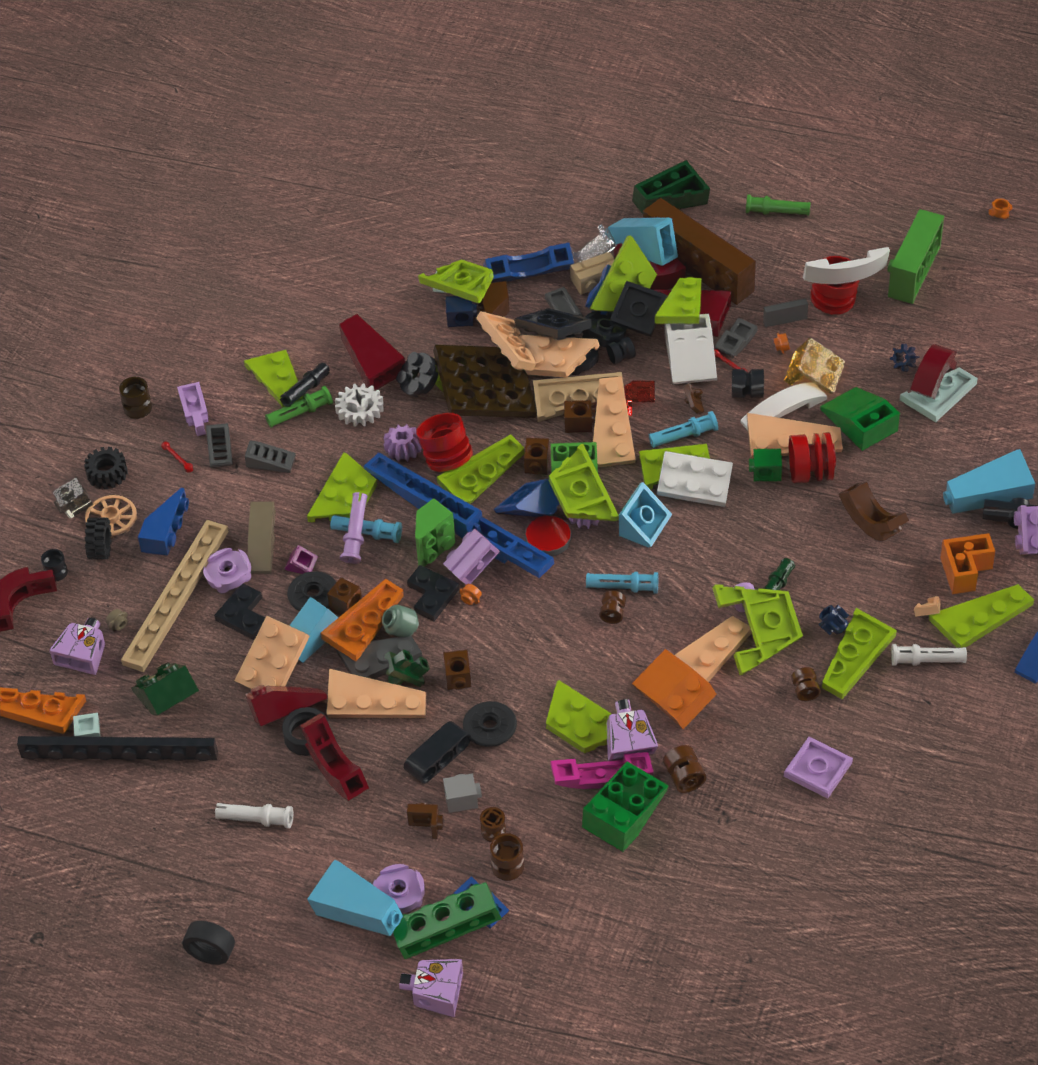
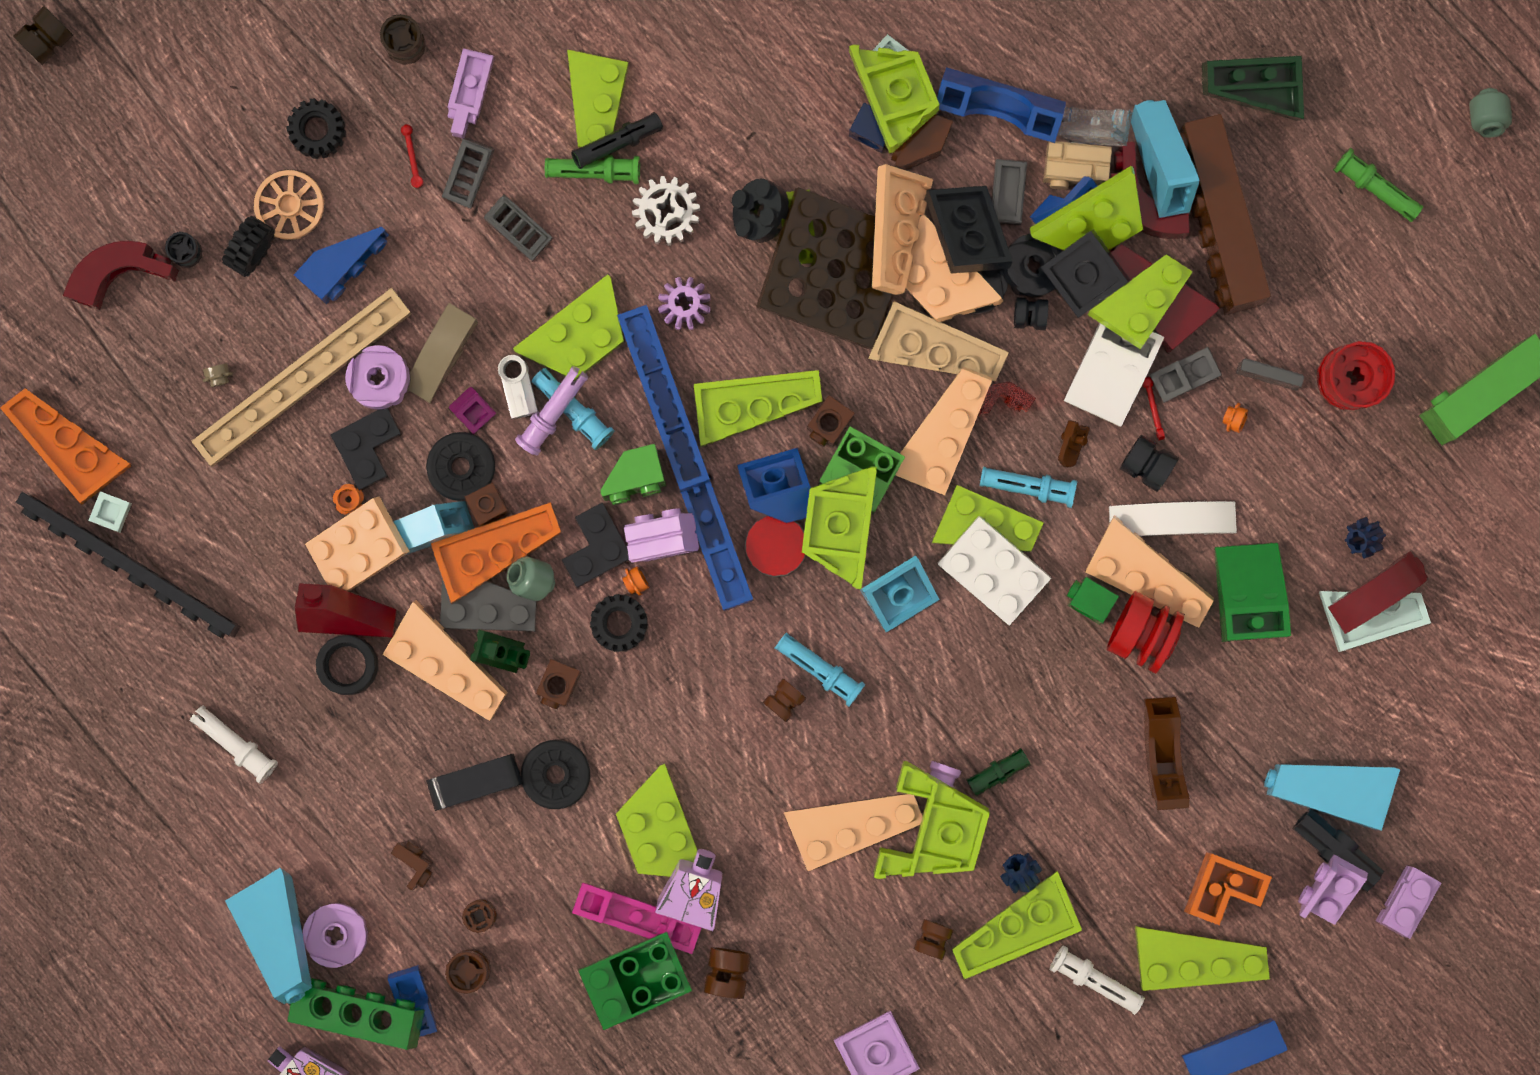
camera: 30 degrees right, 35 degrees up
lavender torso [50,618,105,675] -> none
clear smoke brick [53,478,94,519] -> none
dark green slope [131,662,199,715] -> none
black tyre [182,921,235,965] -> none
dark red arch [300,713,369,801] -> none
dark red slope [339,314,405,391] -> none
red wheel [416,413,473,472] -> none
light grey brick [443,773,482,813] -> none
reddish brown brick [564,400,596,433] -> none
orange slope [632,649,717,729] -> none
clear yellow bracket [784,337,845,394] -> none
white slope [803,247,890,284] -> none
light nougat tile [914,596,941,617] -> none
none -> orange plate [333,484,364,515]
none -> white piece [498,355,538,419]
none -> black tyre [590,594,648,652]
none -> sand green head [1469,88,1512,138]

